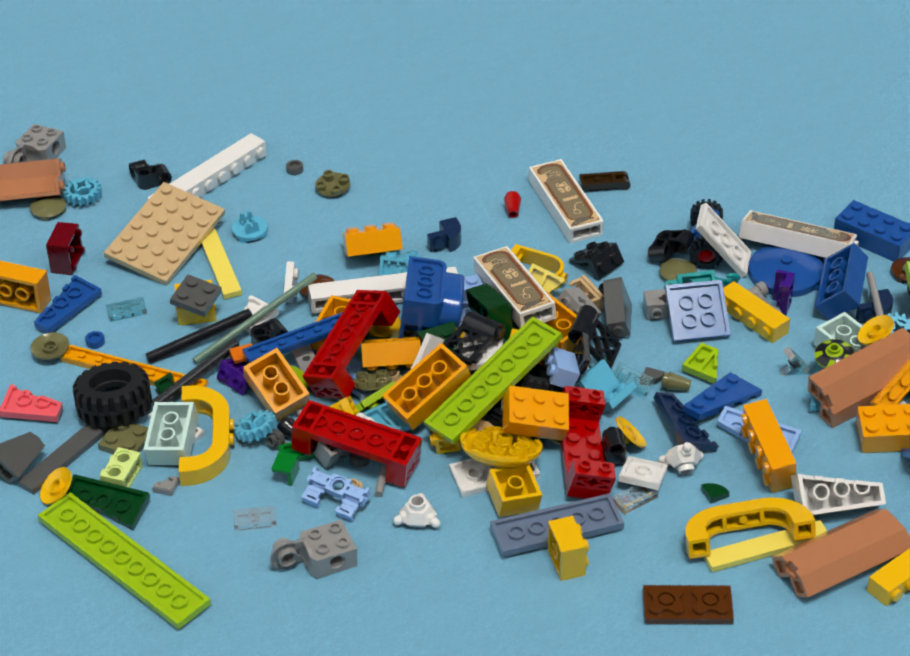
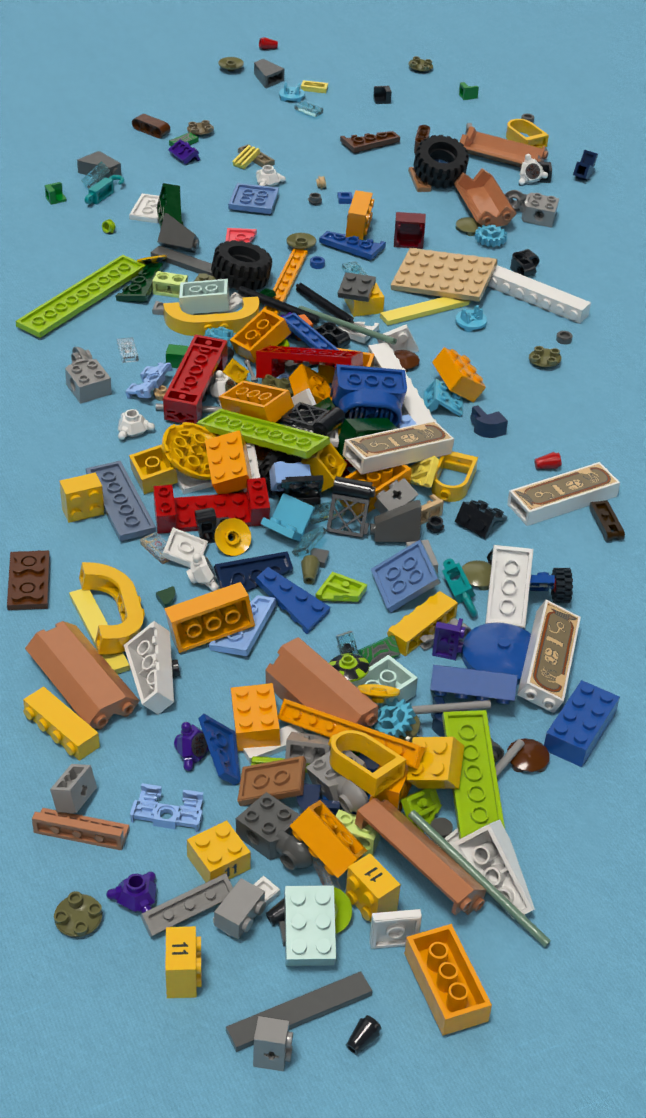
camera: 80 degrees right, 0 degrees up
none -> tile [358,635,400,667]

